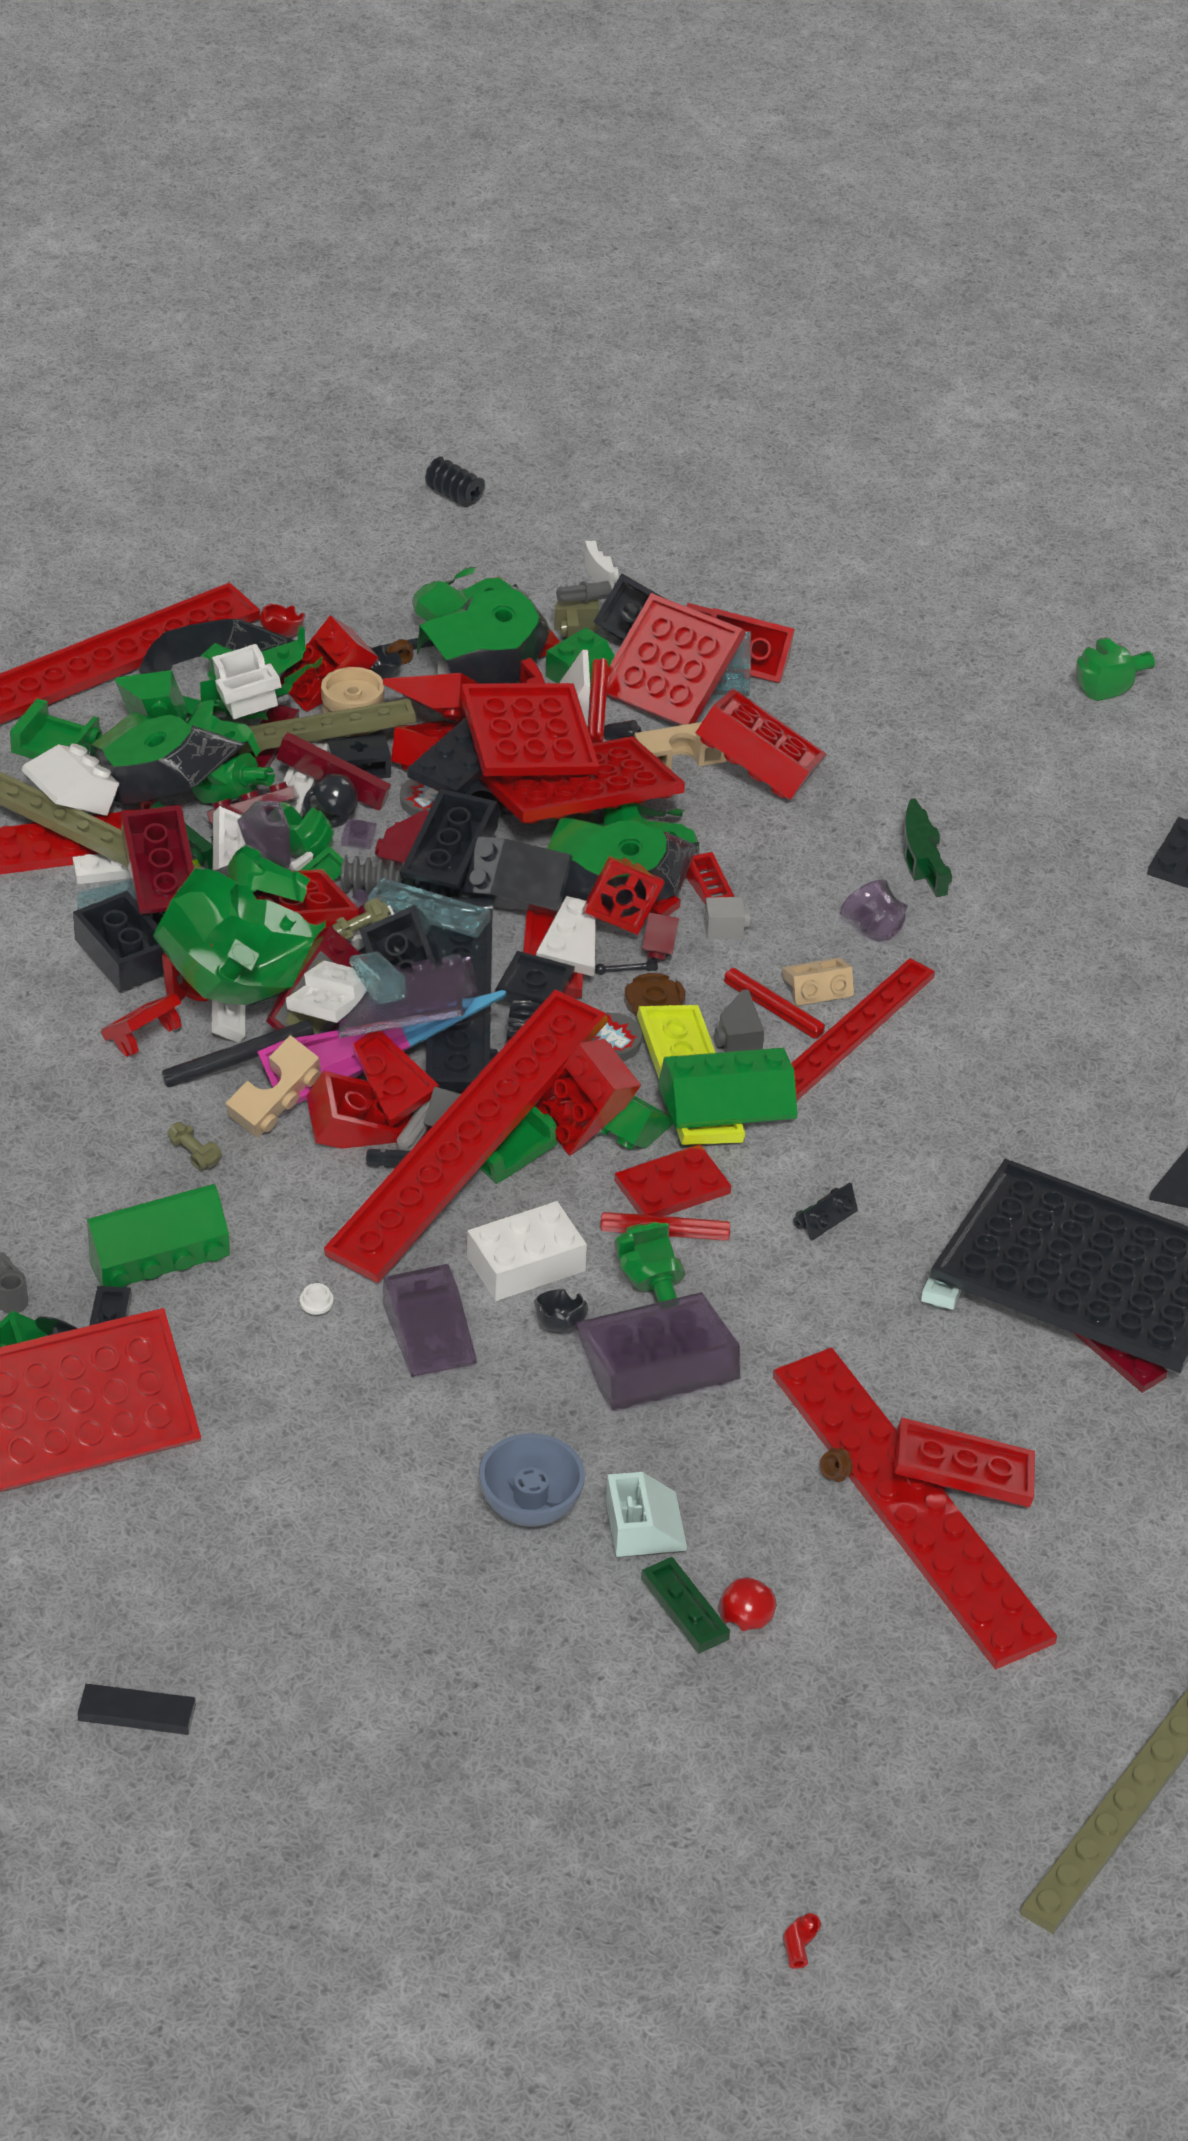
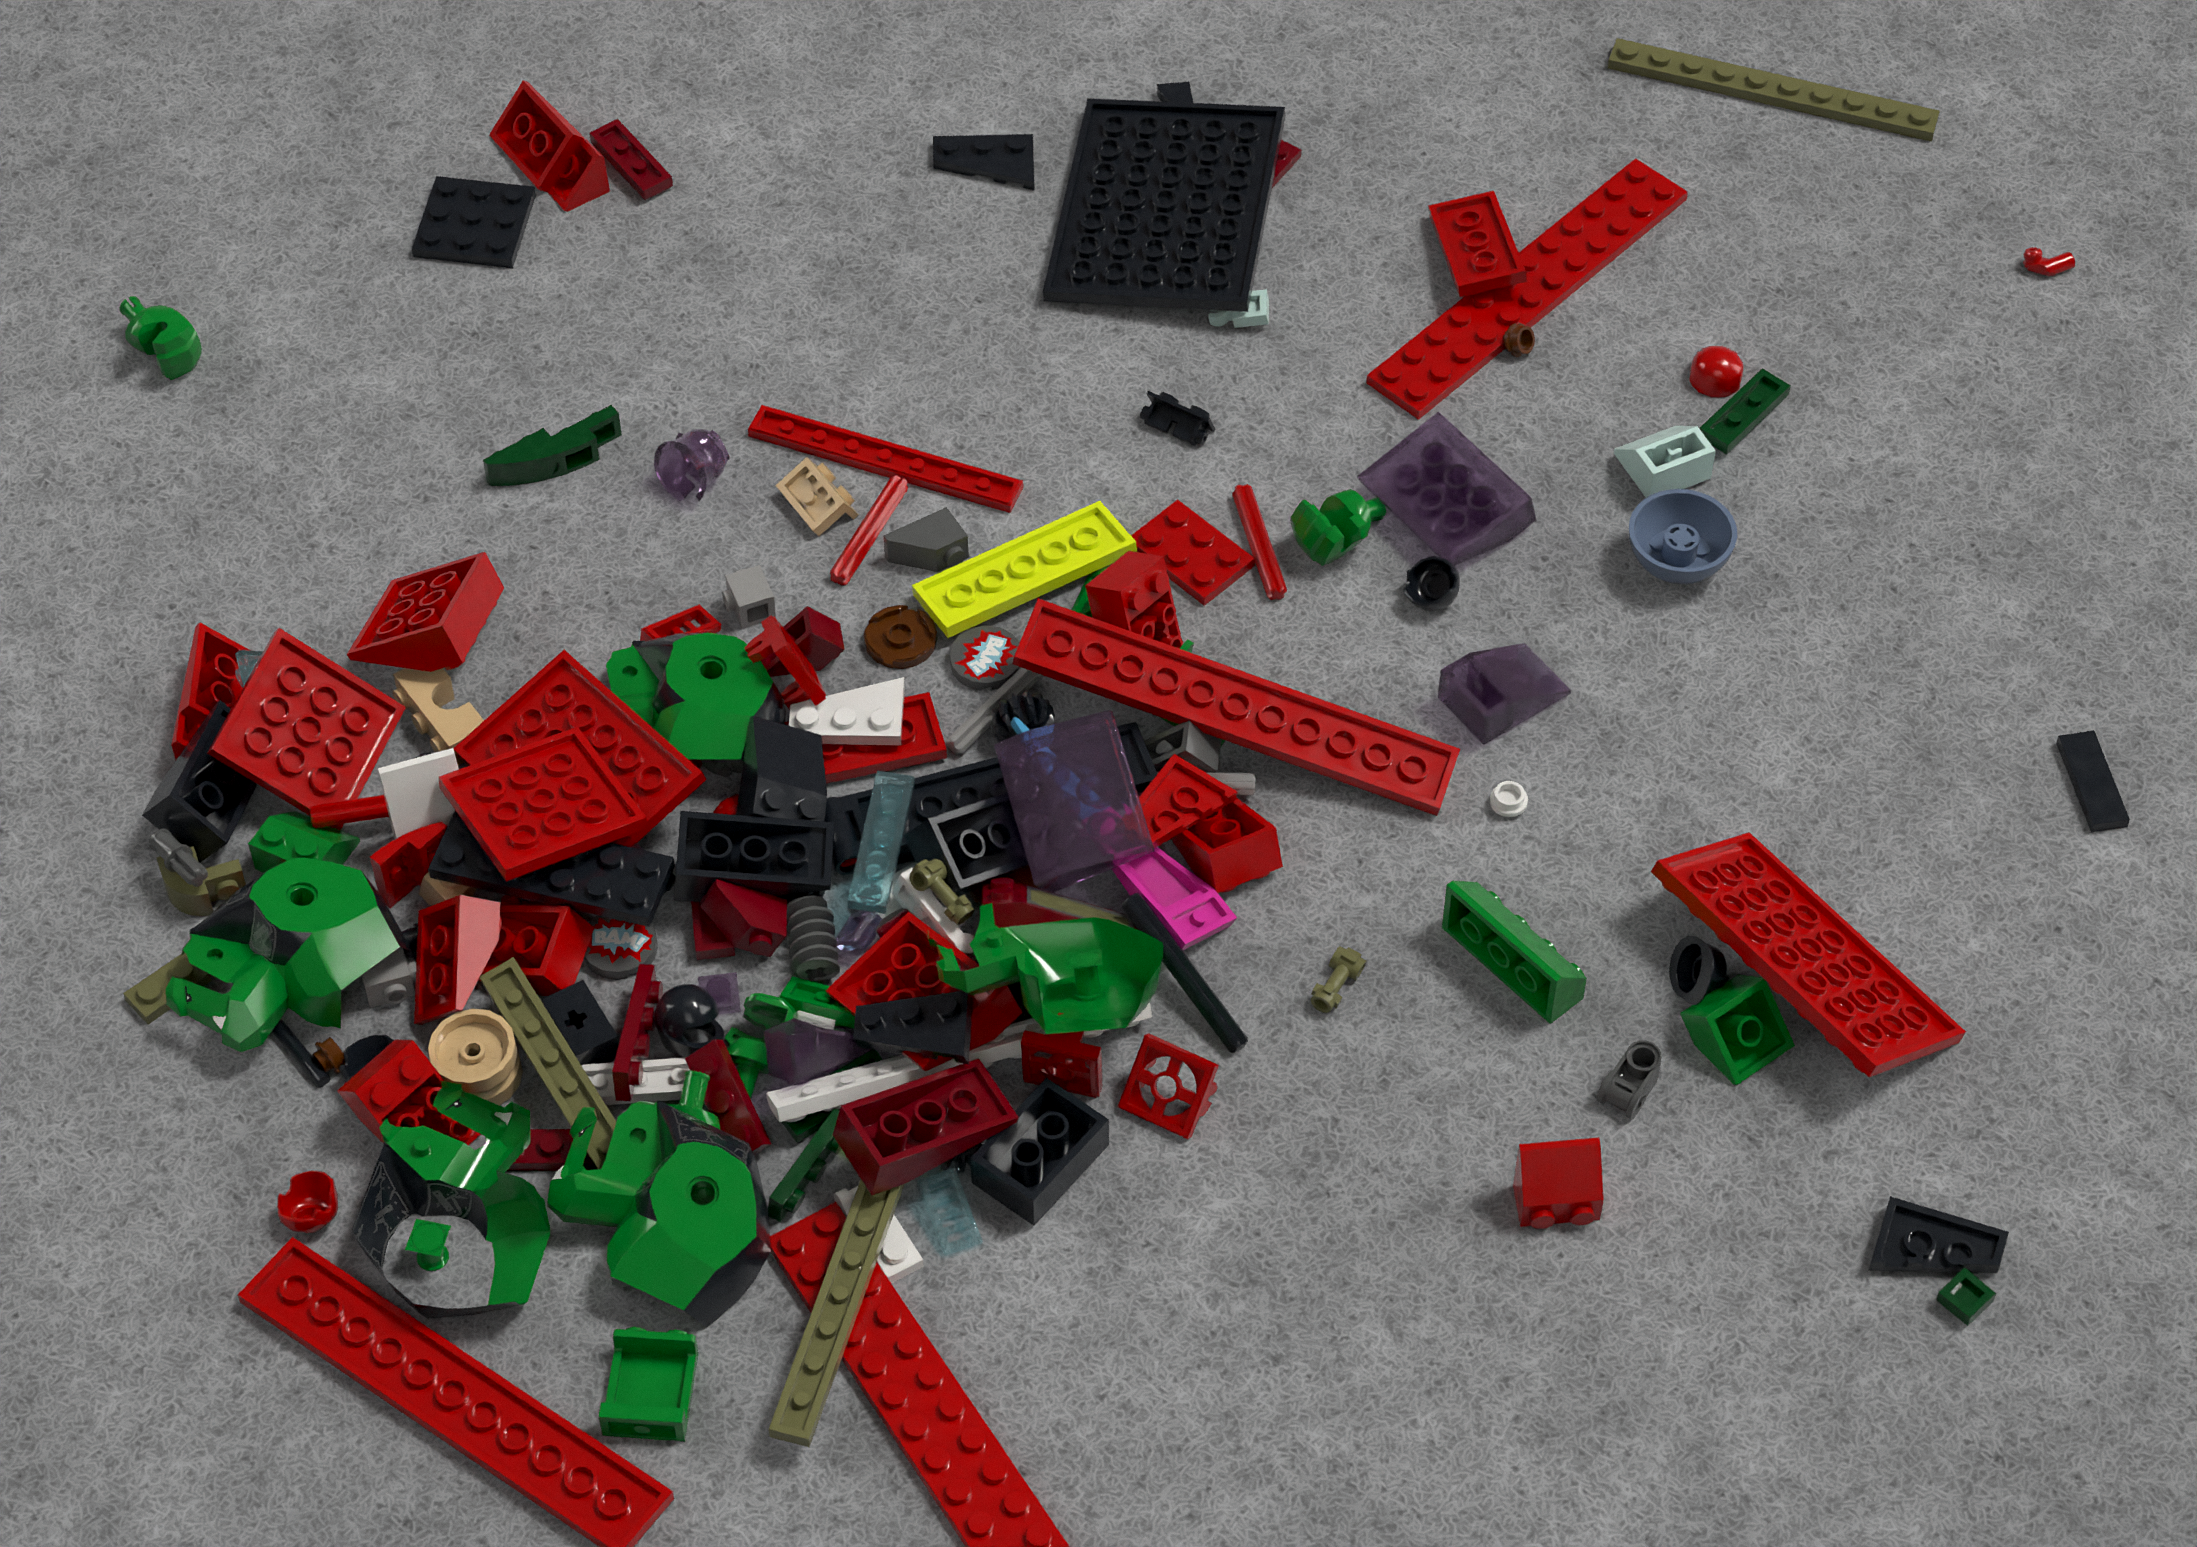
camera: 105 degrees left, 10 degrees up
white slope [21,744,119,816] -> none
black plate [89,1285,132,1326] -> none
green slope [115,670,187,722] -> none
white plate [212,644,281,719] -> none
tan arch [226,1035,321,1138] -> none
white slope [286,961,374,1023] -> none
clear light blue slope [350,951,406,1004] -> none
black axle [366,1149,410,1168] -> none
white brick [467,1201,587,1301] -> none
black tile [495,951,575,1005] -> none
white slope [584,540,619,588] -> none
black hinge [595,959,658,975] -> none
green slope [658,1048,798,1129] -> none

